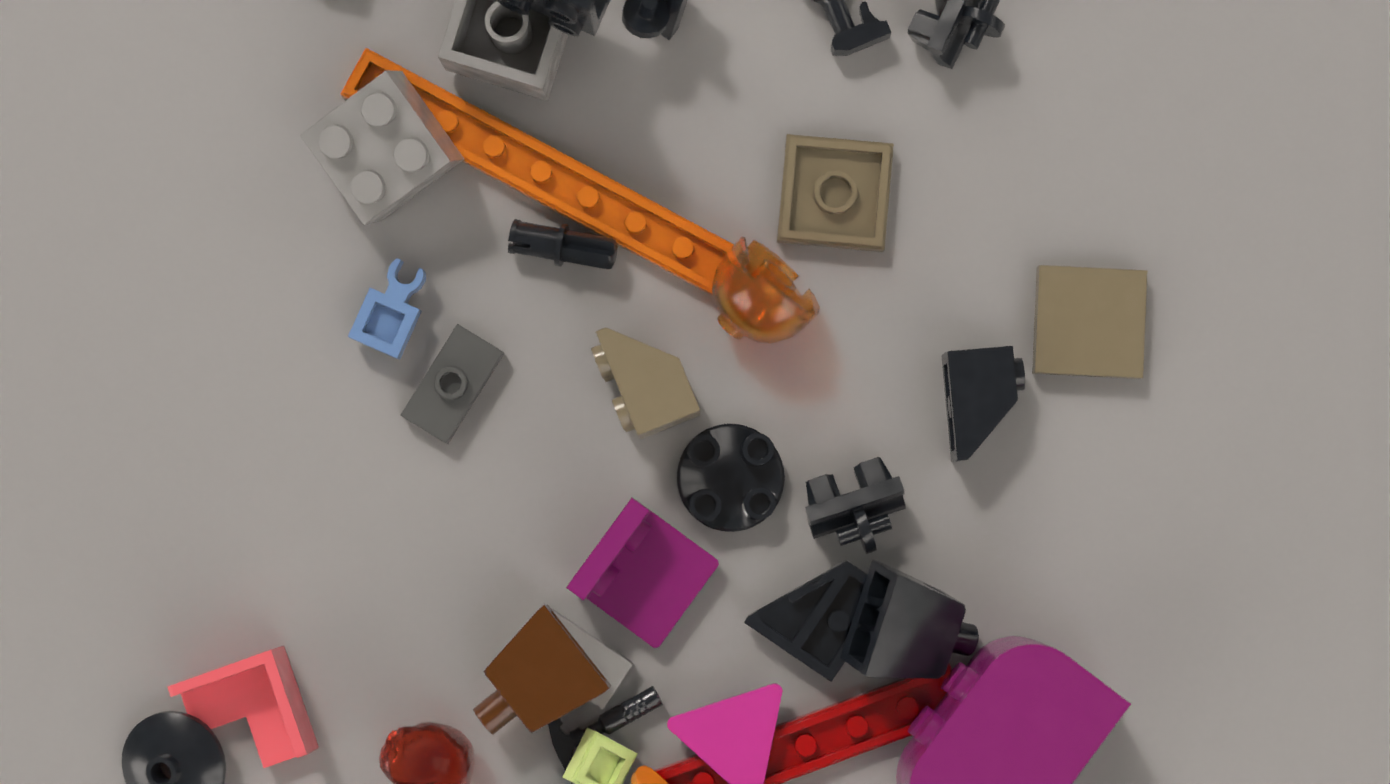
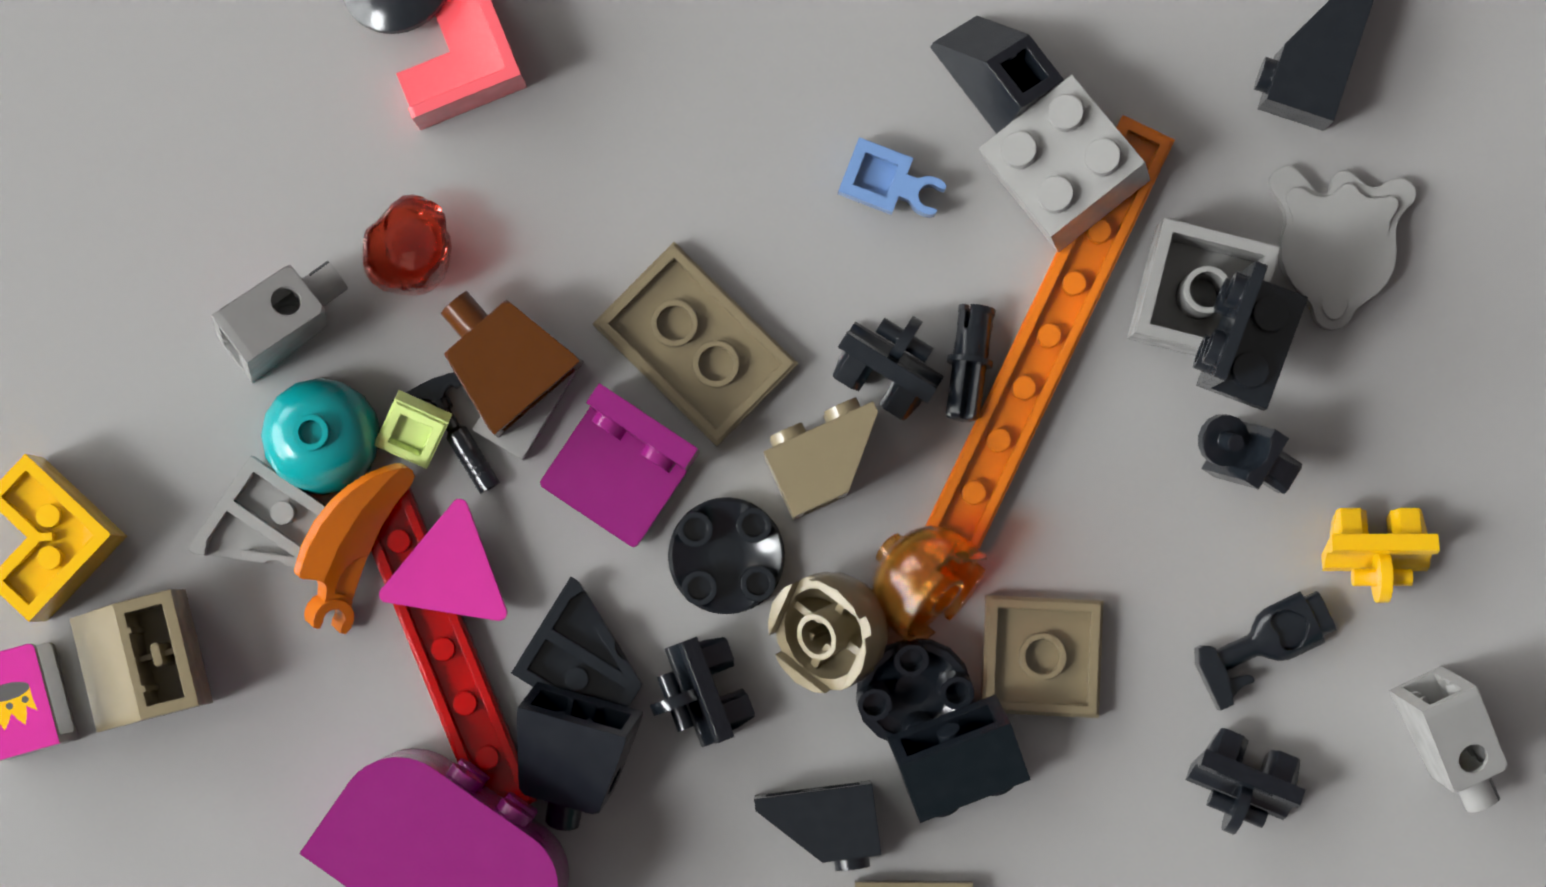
camera: 85 degrees right, 0 degrees up
dark grey plate [400,324,505,444] -> none
none -> dark tan tile [592,242,798,447]
none -> dark tan cylinder [768,572,889,693]
none -> black hips [833,316,944,421]
none -> black dish [856,638,974,741]
none -> black brick [886,694,1031,823]
none -> black slope [930,15,1064,134]

